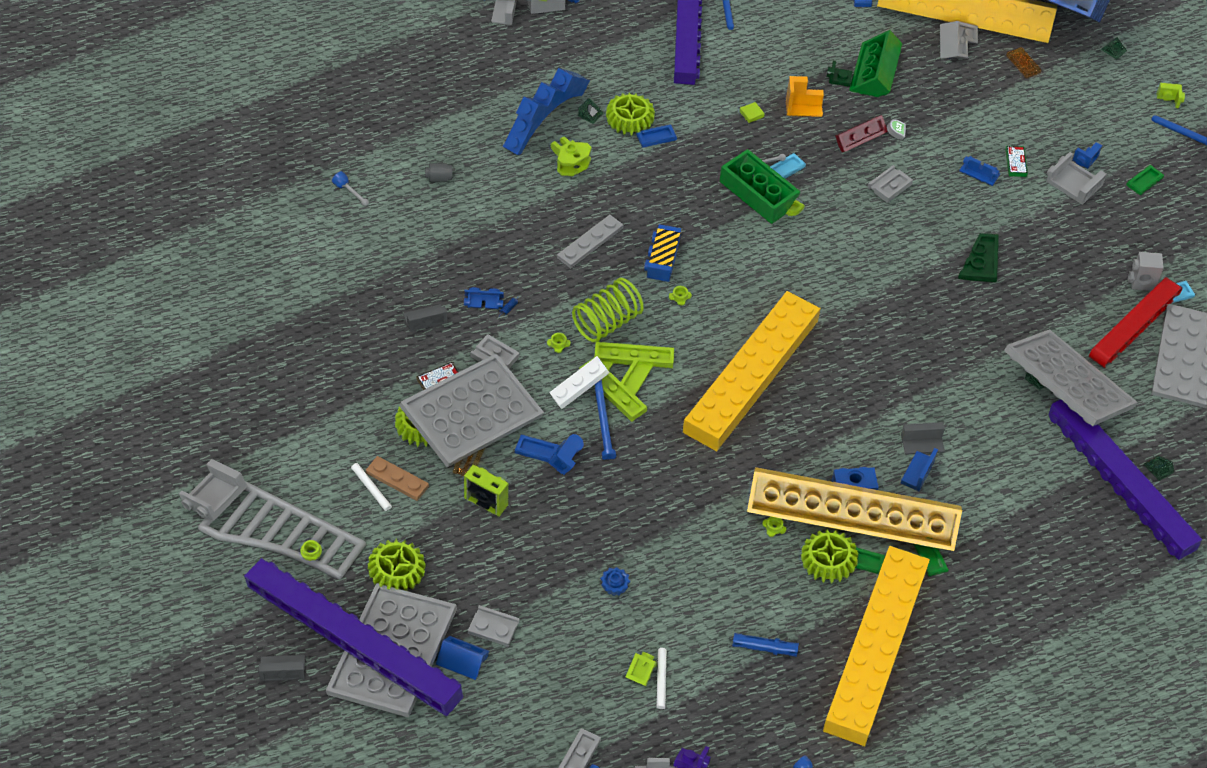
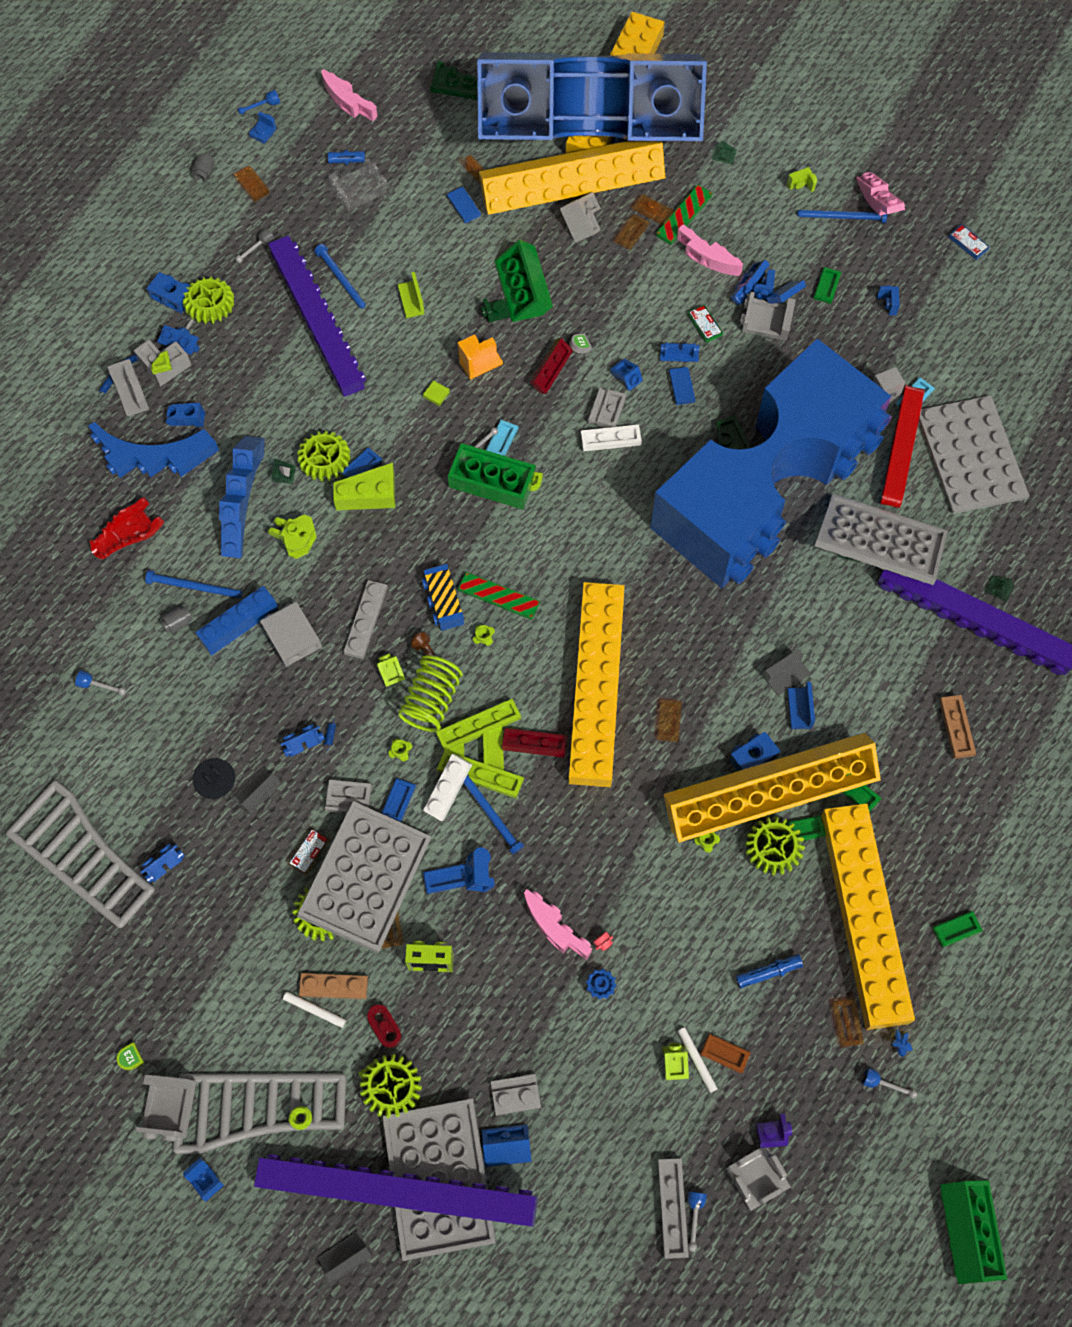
camera: 25 degrees left, 15 degrees up
none -> light grey bar [6,780,155,928]
none -> blue arch [88,422,219,478]
none -> red animal [89,497,164,559]
none -> tile [117,1042,144,1070]
none -> blue hinge [140,844,185,883]
none -> blue bar [146,570,243,598]
none -> blue leg [166,403,205,427]
none -> blue bracket [183,1158,224,1202]
none -> black piece [193,758,235,799]
none -> blue brick [195,586,278,656]
none -> light grey panel [260,602,322,667]
none -> lime wedge [334,463,395,510]
none -> dark red plate [367,1005,402,1048]
none -> lime bracket [375,653,405,687]
none -> blue tile [381,778,416,822]
none -> lime panel [398,272,424,318]
none -> reddish brown plate [411,631,436,660]
none -> green tile [458,572,540,620]
none -> dark red plate [502,728,567,758]
none -> bright pink slope [524,889,592,960]
none -> white plate [581,425,642,452]
none -> coral plate [593,931,613,951]
none -> blue bracket [610,358,643,391]
none -> clear orange tile [615,214,650,251]
none -> blue brick [650,339,892,588]
none -> green tile [656,185,713,245]
none -> clear orange tile [657,700,682,742]
none -> blue tile [669,367,696,405]
none -> bright pink slope [677,225,743,276]
none -> dark orange tile [700,1034,751,1074]
none -> blue hinge [730,260,770,305]
none -> blue tile [766,280,806,304]
none -> clear orange tile [832,999,864,1048]
none -> blue bracket [877,285,900,315]
none -> blue plant [891,1029,913,1057]
none -> green tile [933,911,983,948]
none -> medium nougat plate [939,695,976,759]

